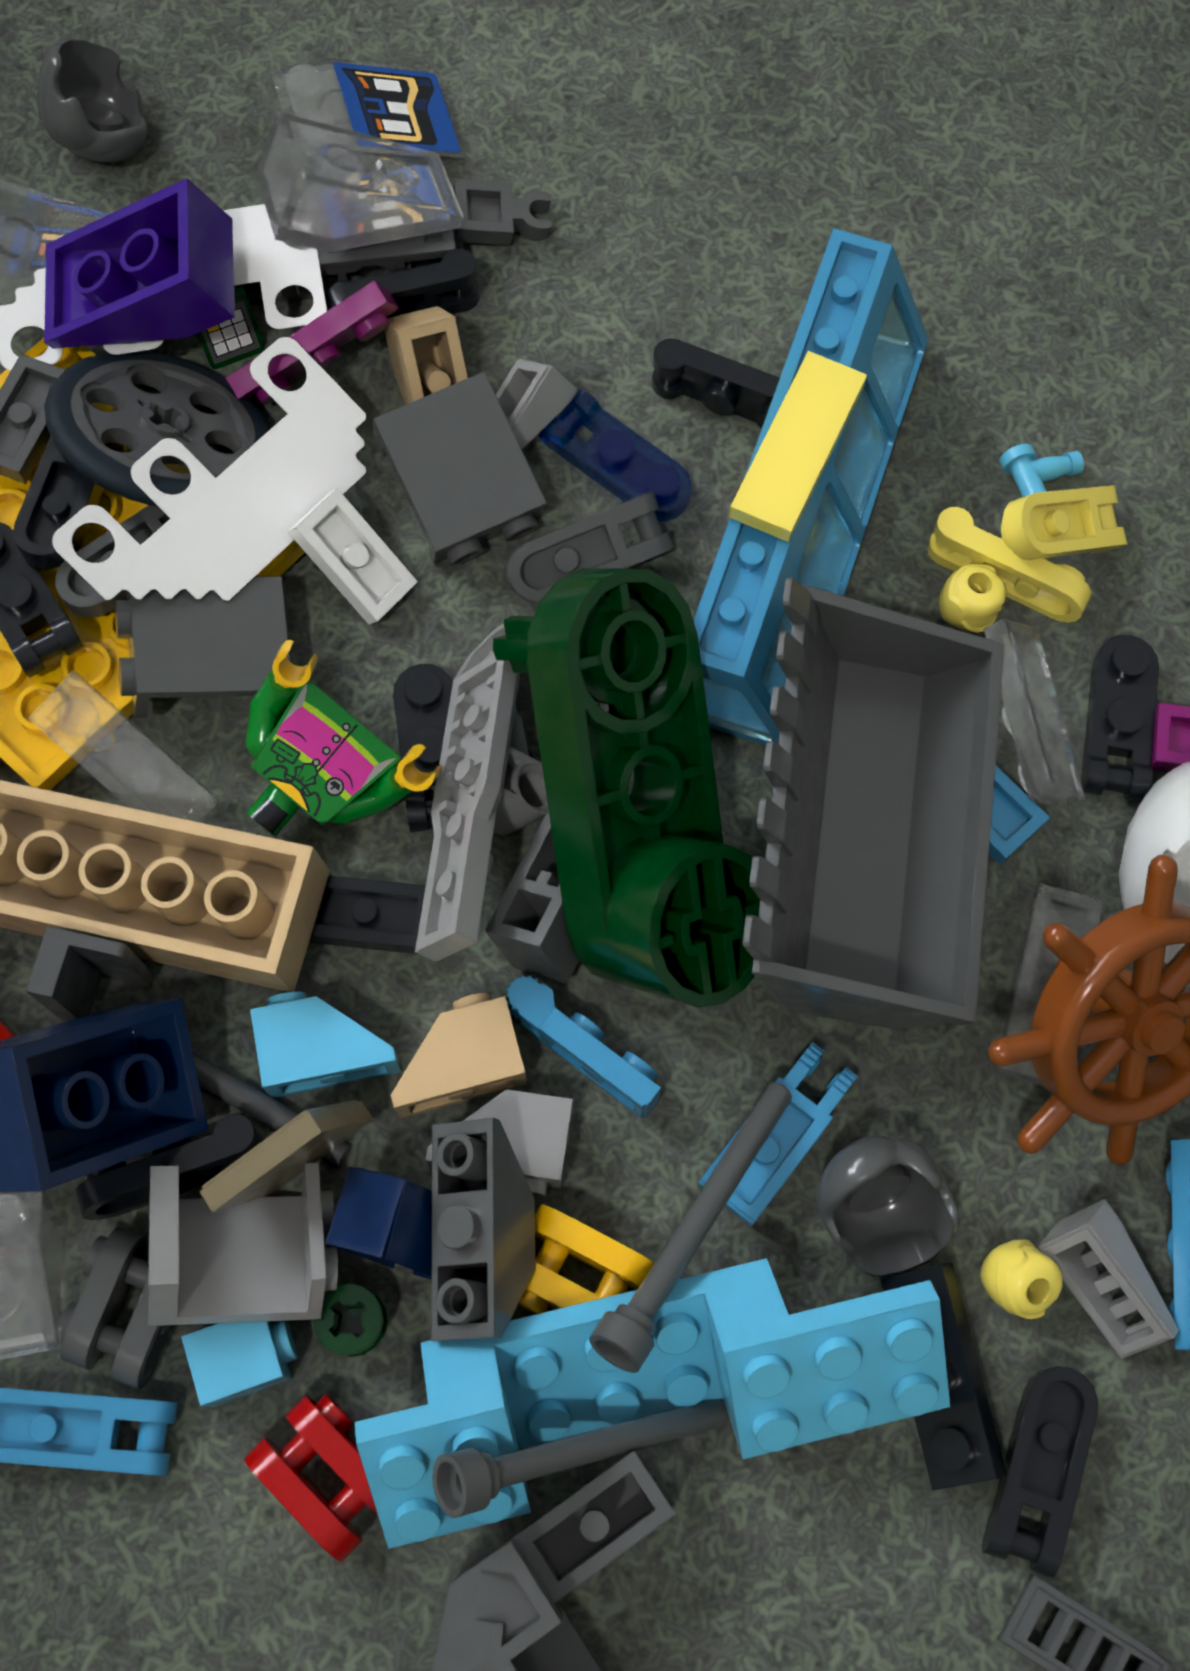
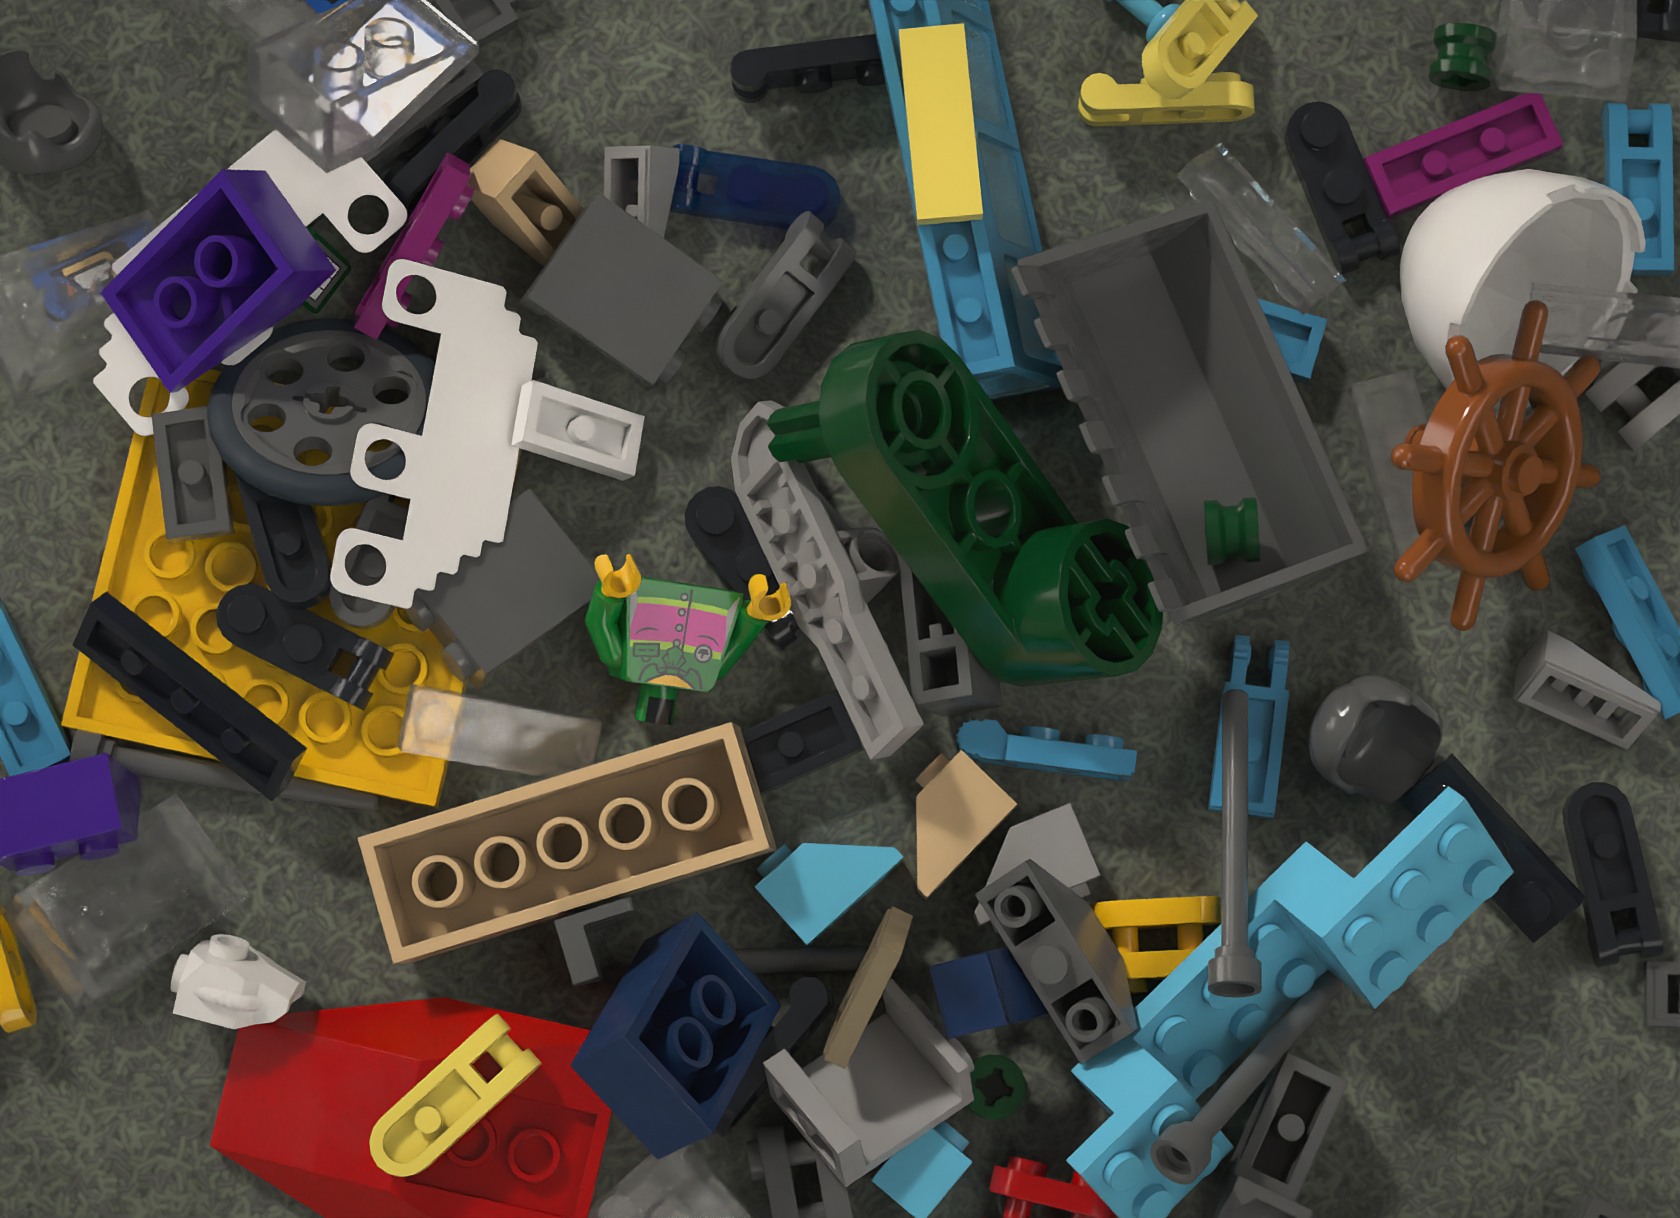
camera: 25 degrees left, 10 degrees up
light yellow piece [938,564,1006,633] -> none
light yellow piece [980,1239,1063,1319] -> none
none -> dark green wheel [1204,497,1260,565]

